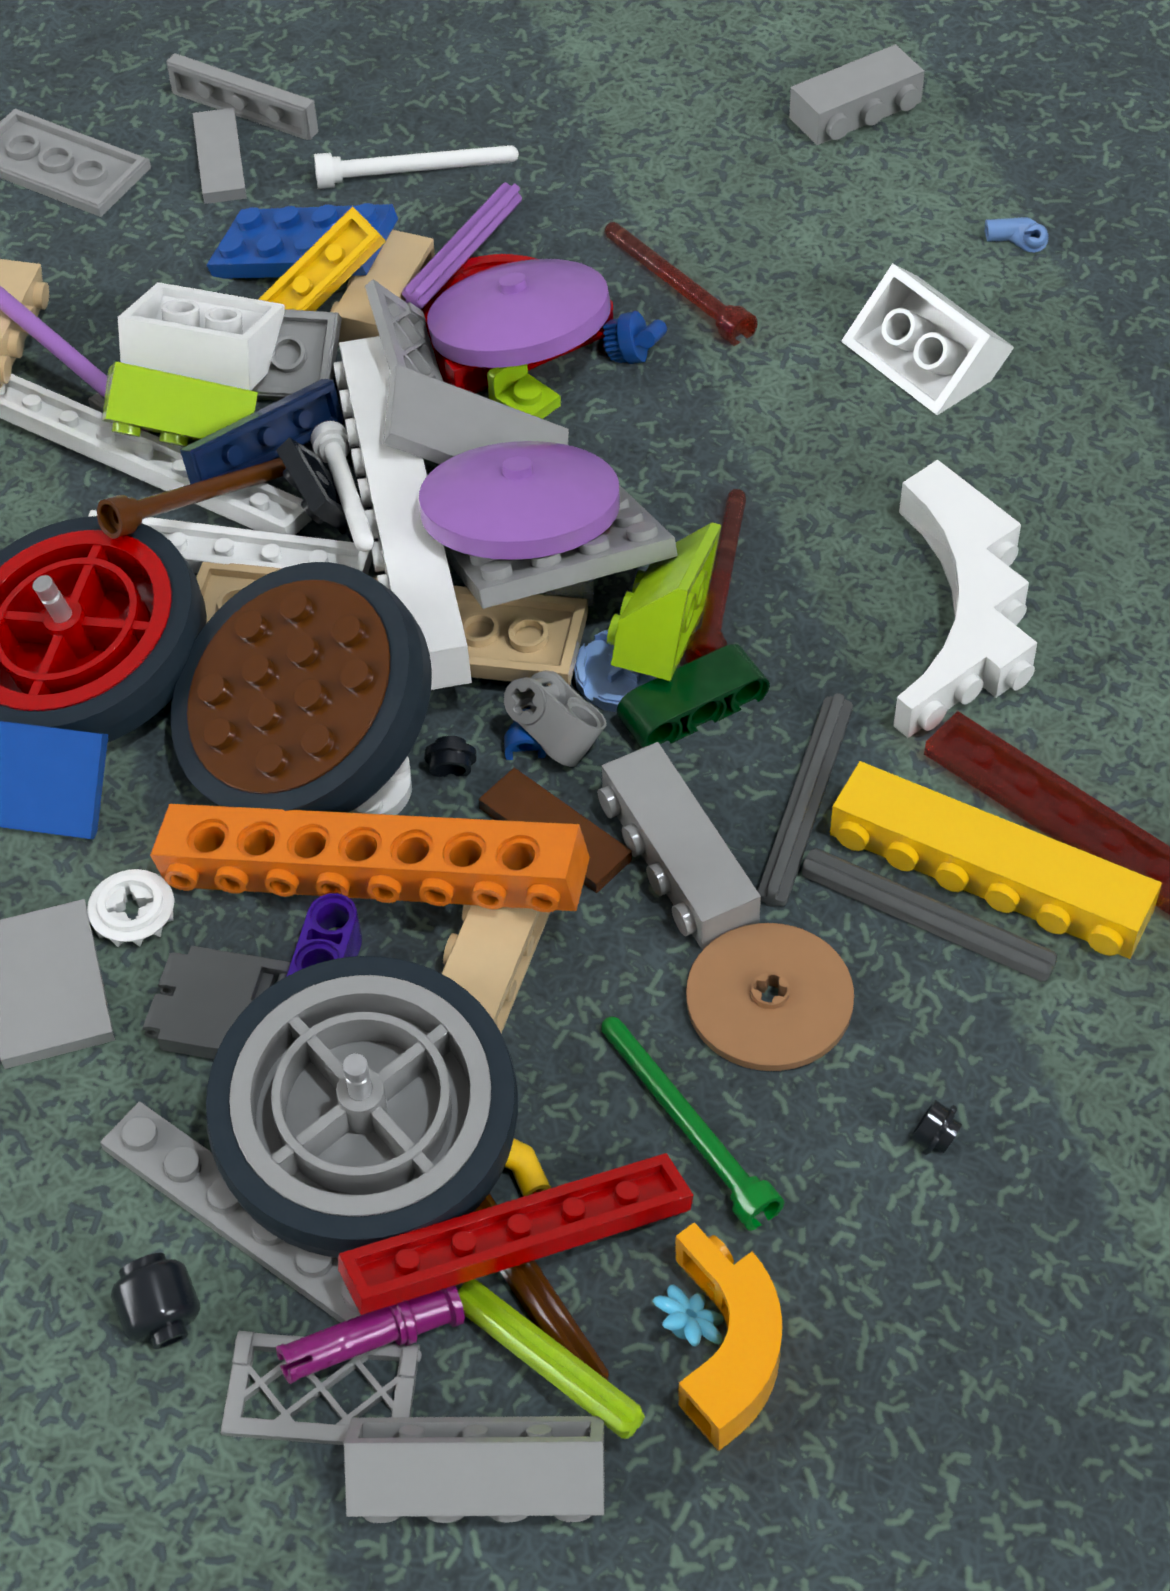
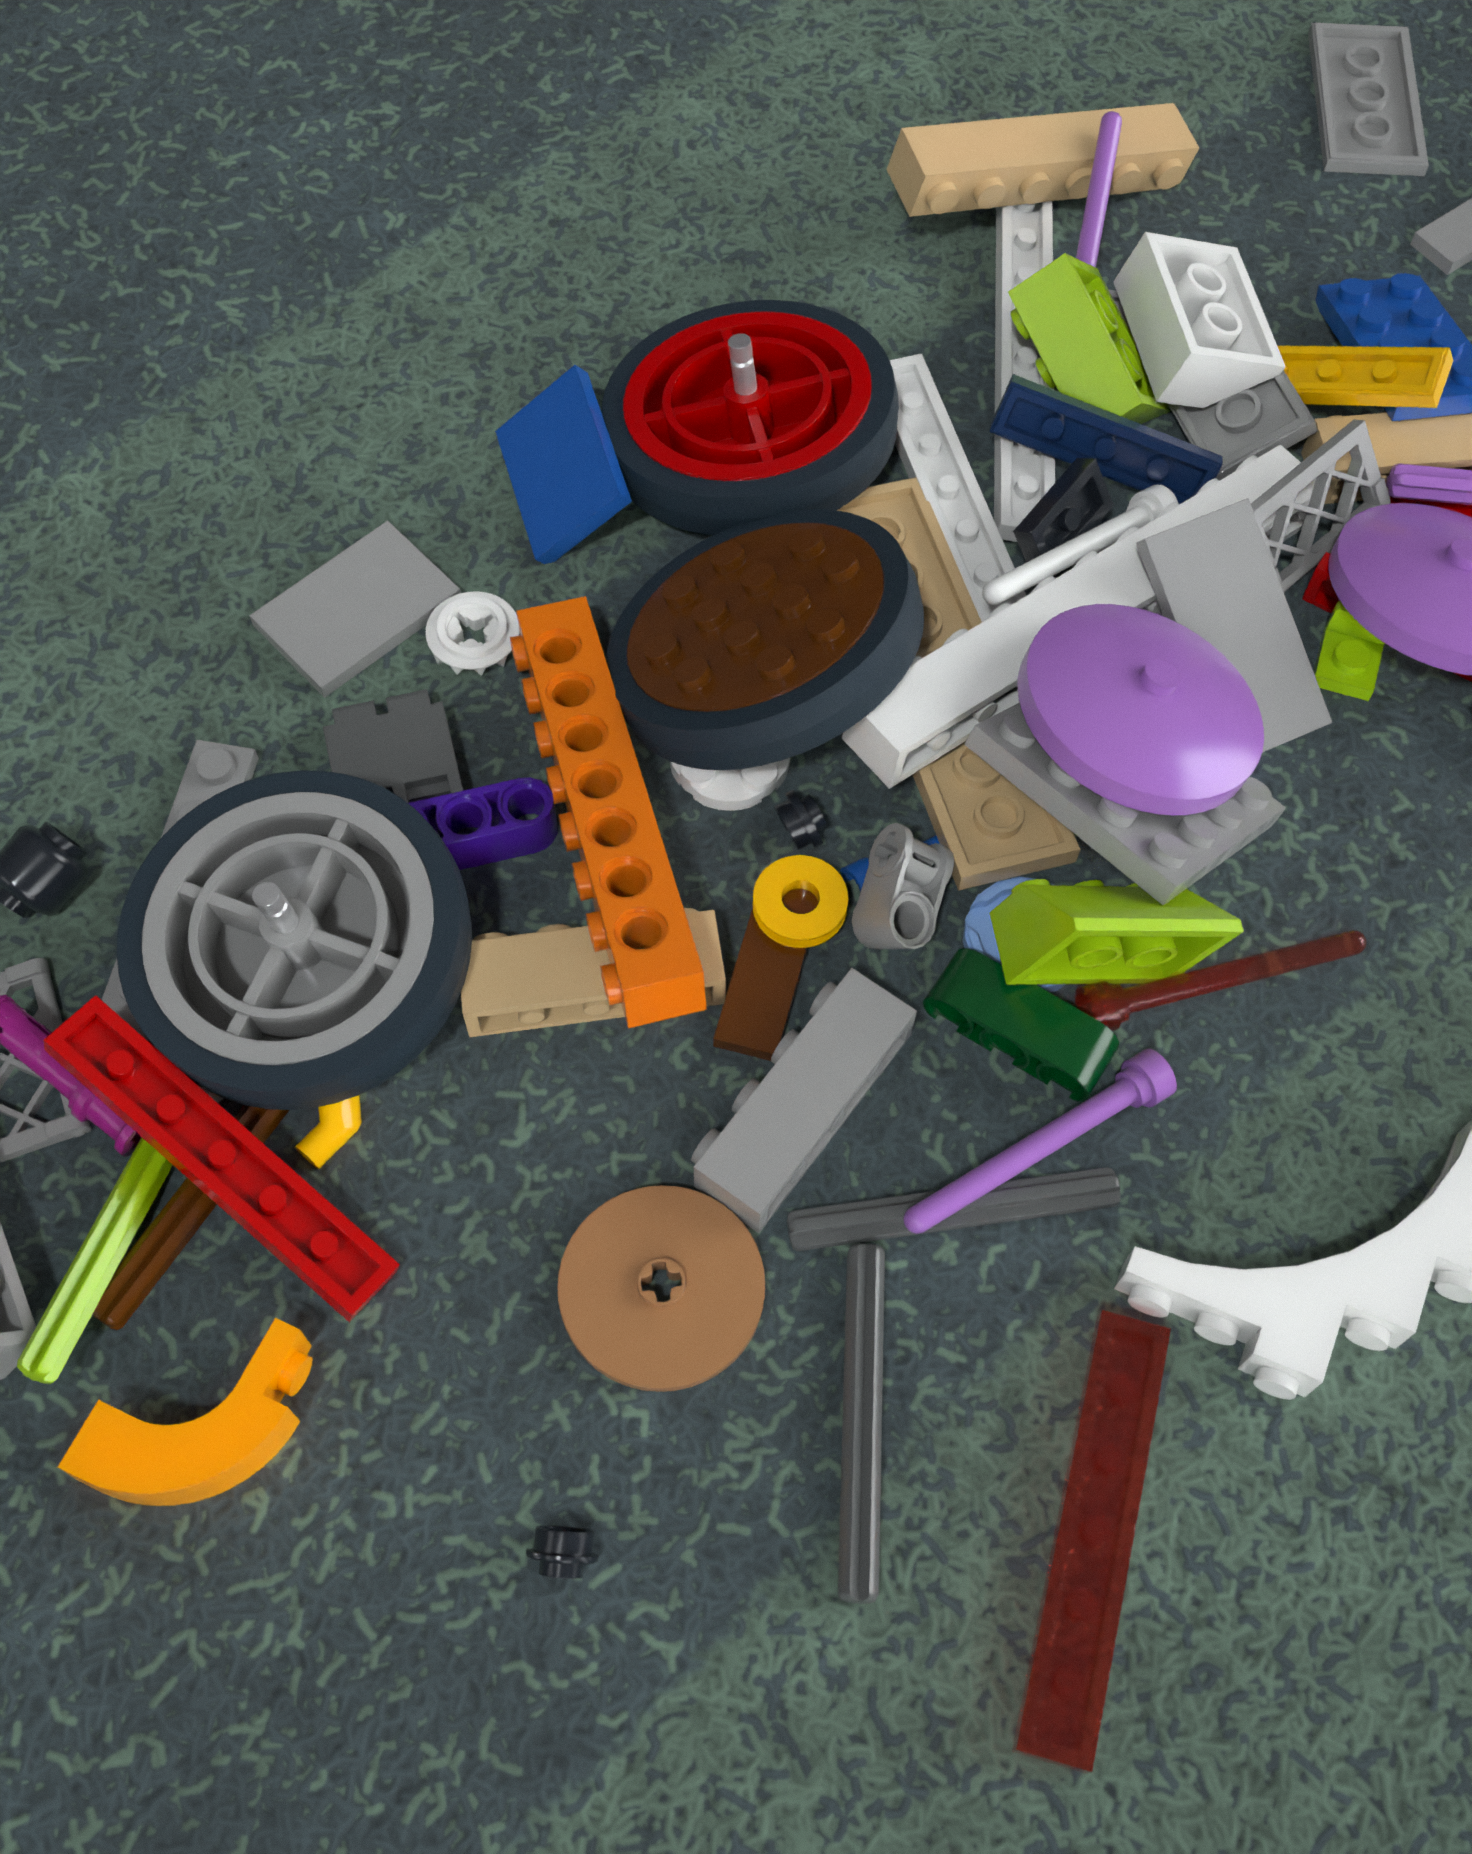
camera: 60 degrees right, 10 degrees up
reddish brown piece [97,458,286,539] -> none
green piece [601,1016,784,1231] -> none
medium azure plant [652,1285,724,1347] -> none
yellow brick [830,761,1162,959] -> none
none -> yellow piece [753,855,848,948]
none -> medium lavender piece [904,1049,1177,1234]

